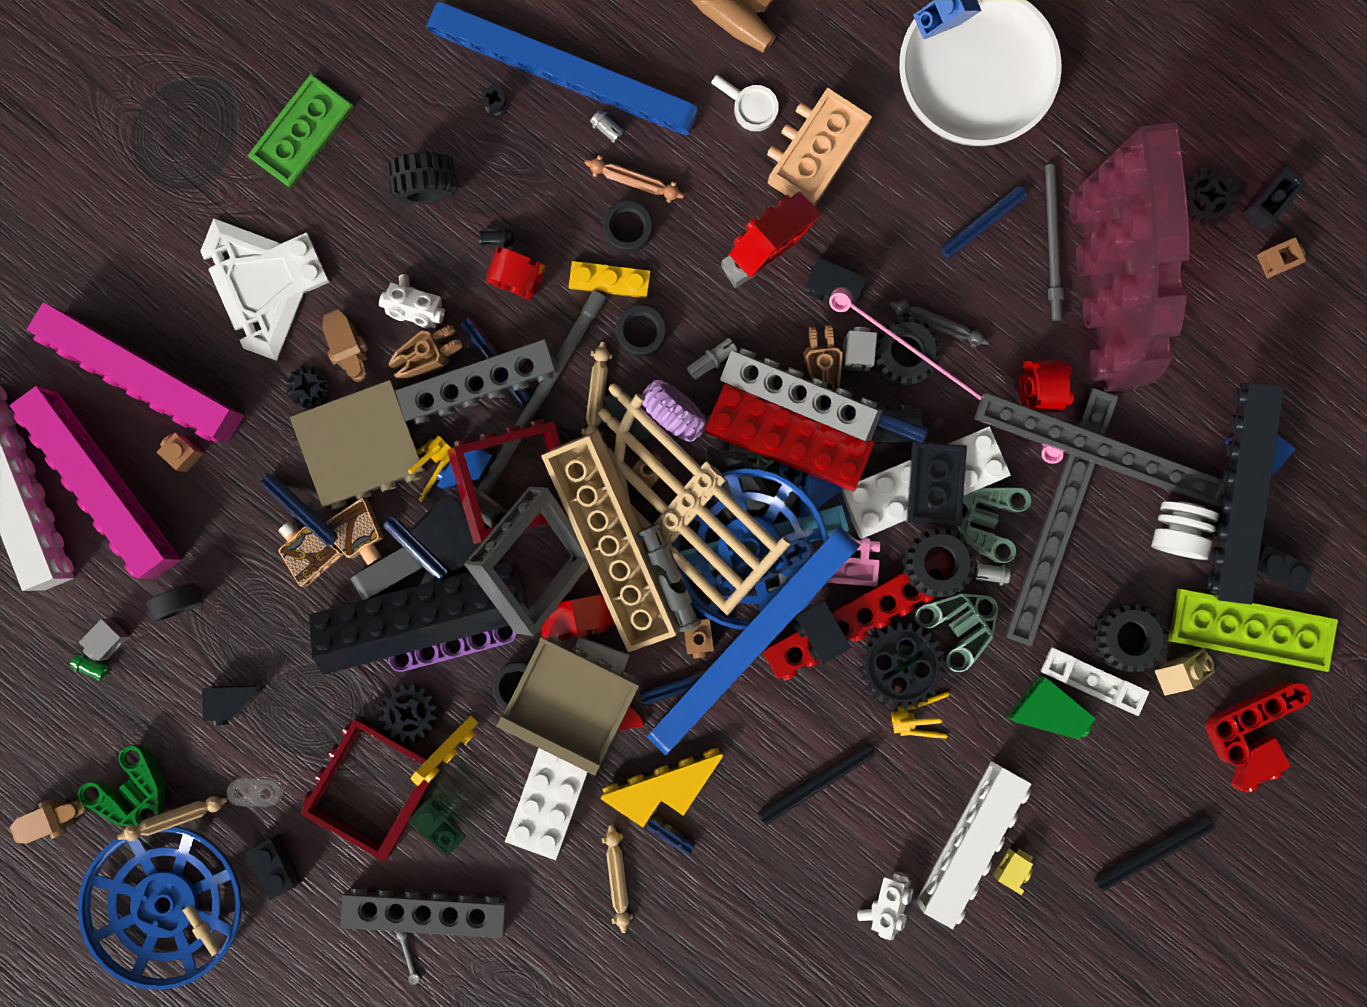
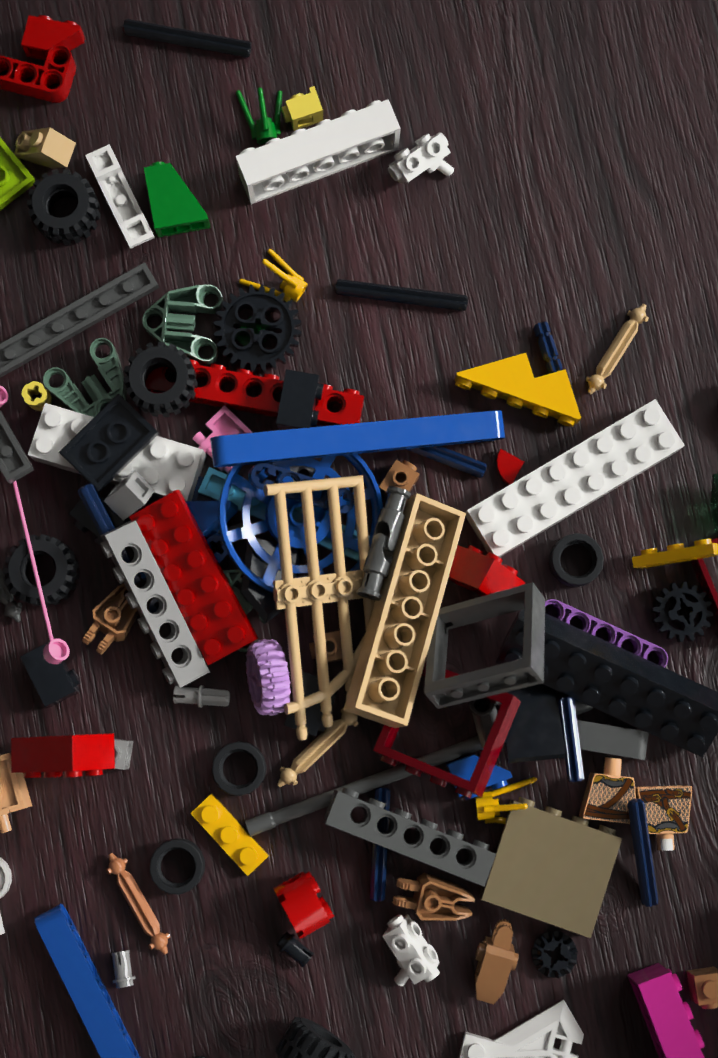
camera: 140 degrees left, 5 degrees down
dark tan panel [496,634,640,776] -> none
light grey brick [841,327,877,372] -> none
light grey pin [975,563,1011,585] -> none
none -> light yellow bush [22,381,52,411]
none -> light grey brick [104,470,155,521]
none -> green plant [236,87,282,145]

